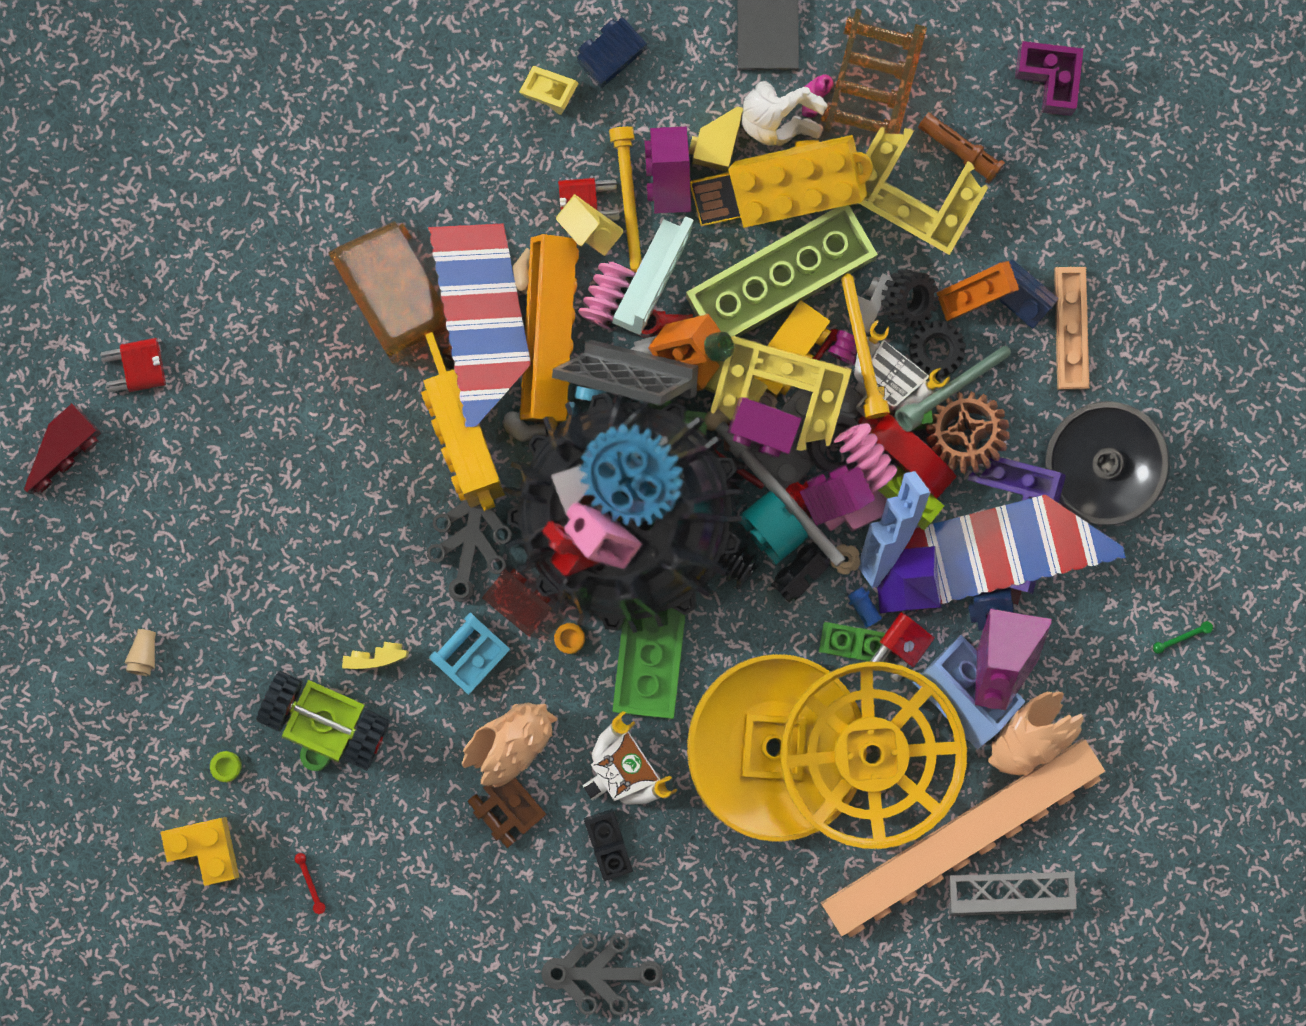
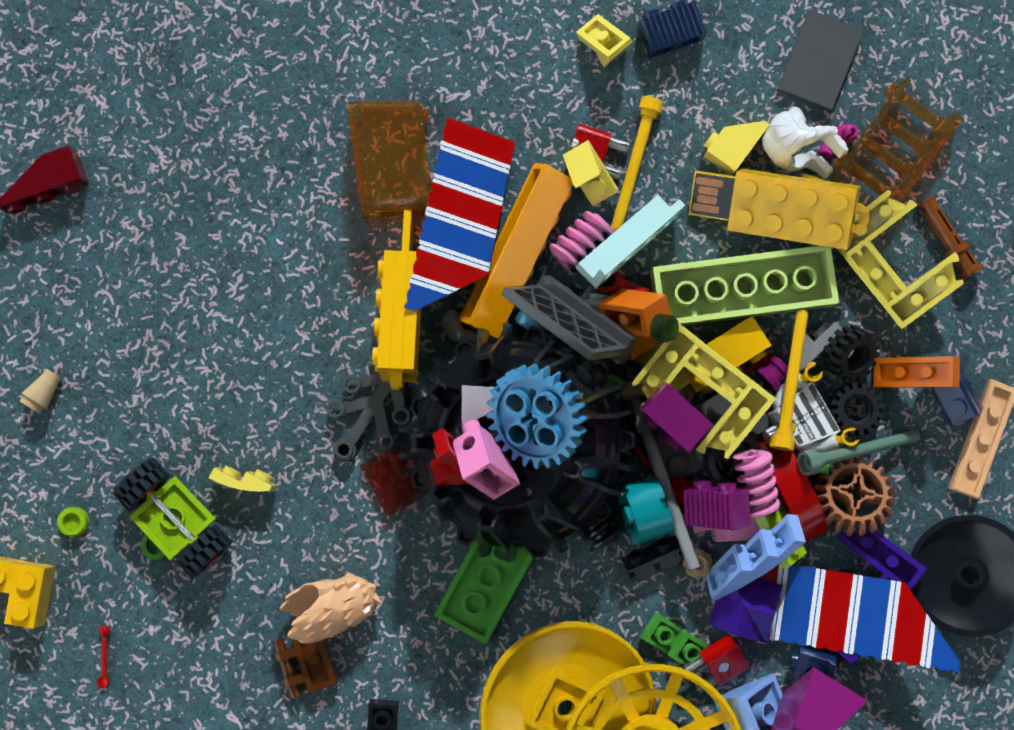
camera: 25 degrees right, 0 degrees up
red piece [100,338,166,393] -> none
medium azure plate [428,612,511,695] -> none
tan arm [512,248,530,295] -> none
light orange tile [554,623,585,654] -> none
torso [582,711,677,805] -> none
magenta brick [645,126,691,214] -> none
blue pin [847,587,882,628] -> none

